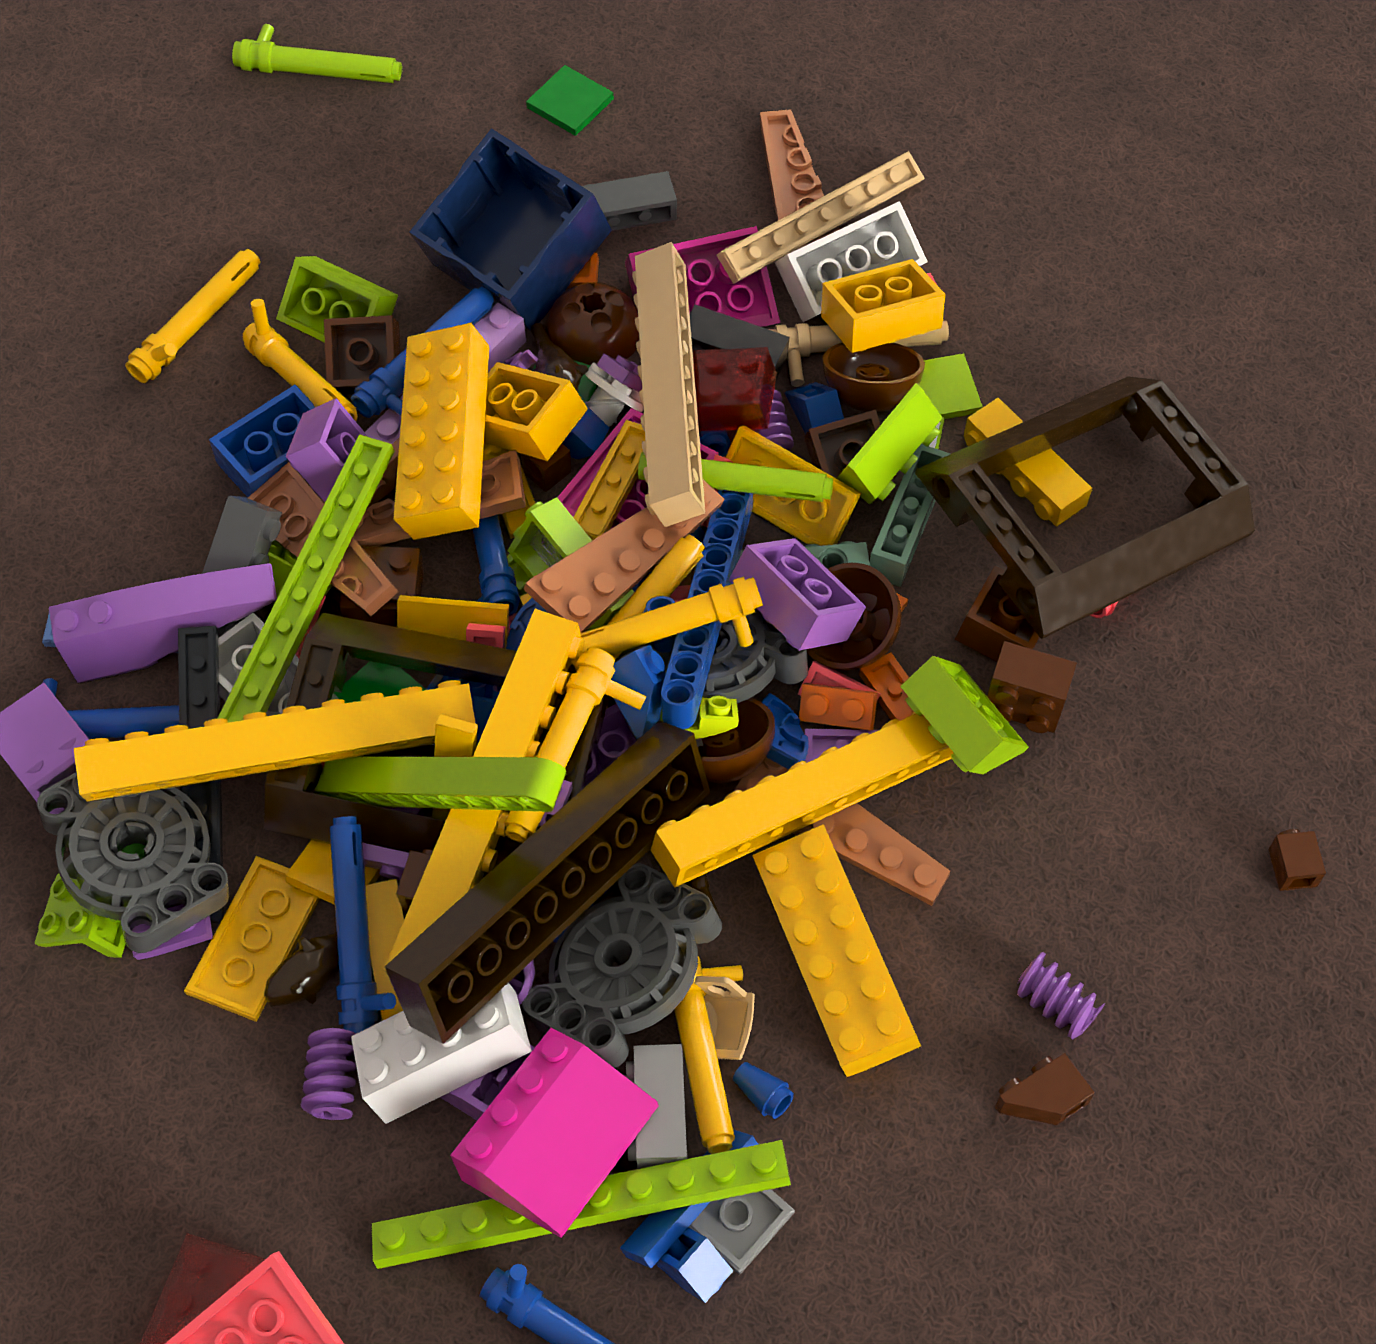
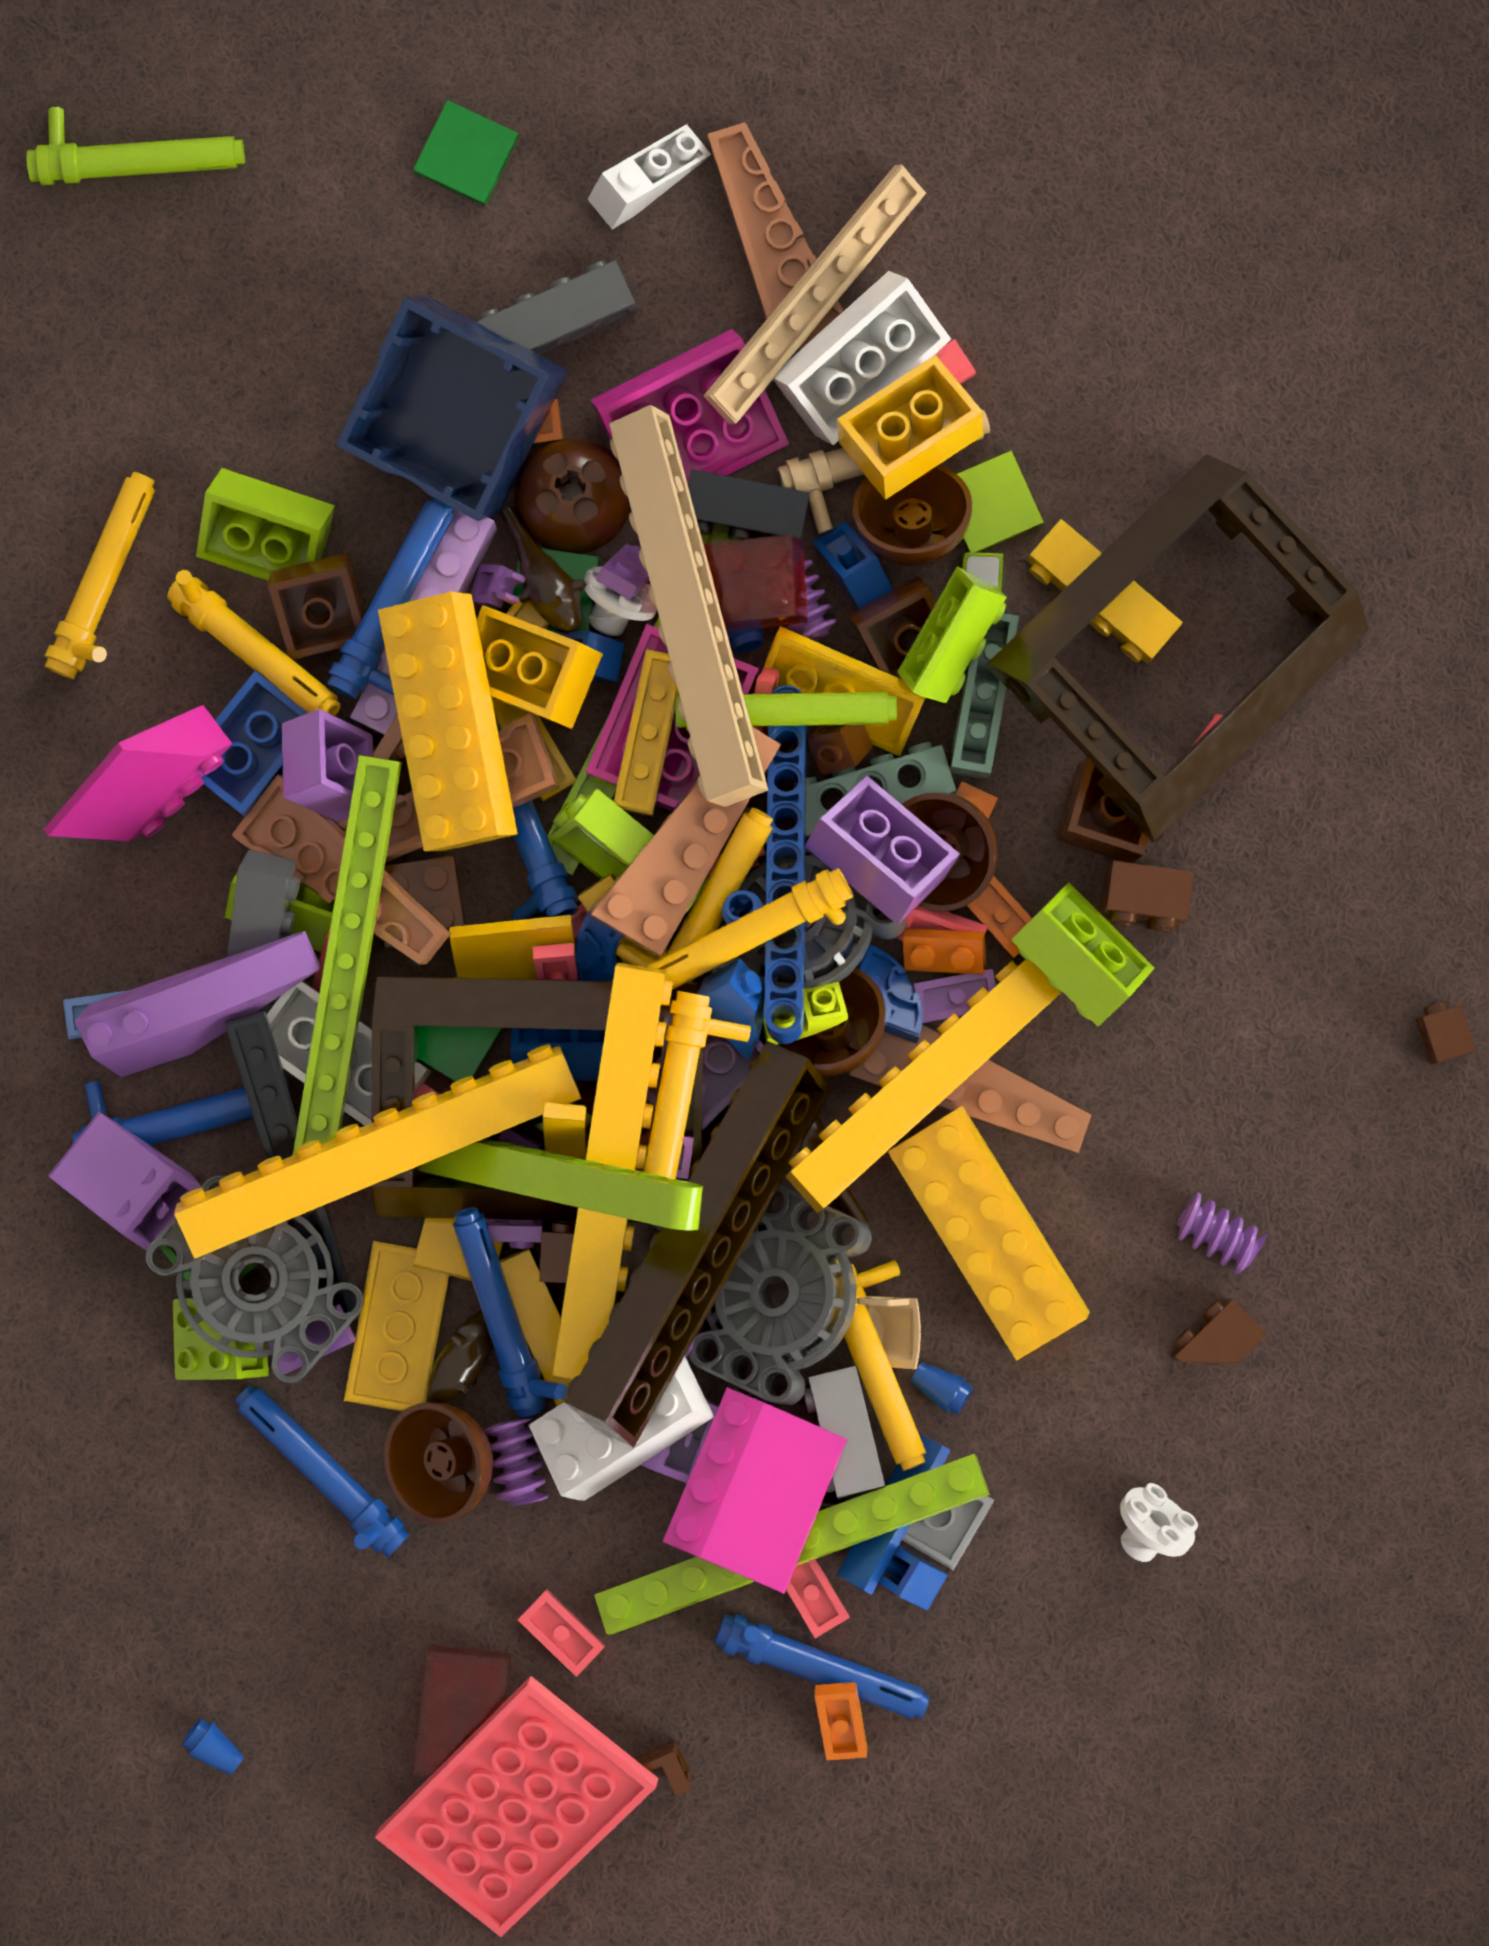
camera: 10 degrees left, 25 degrees up
none -> dark pink slope [43,705,232,841]
none -> blue cylinder [235,1384,410,1558]
none -> reddish brown piece [384,1402,493,1524]
none -> coral plate [518,1589,605,1677]
none -> white slope [588,124,711,229]
none -> coral plate [786,1559,850,1638]
none -> reddish brown brick [806,724,874,775]
none -> white plate [1120,1483,1198,1562]

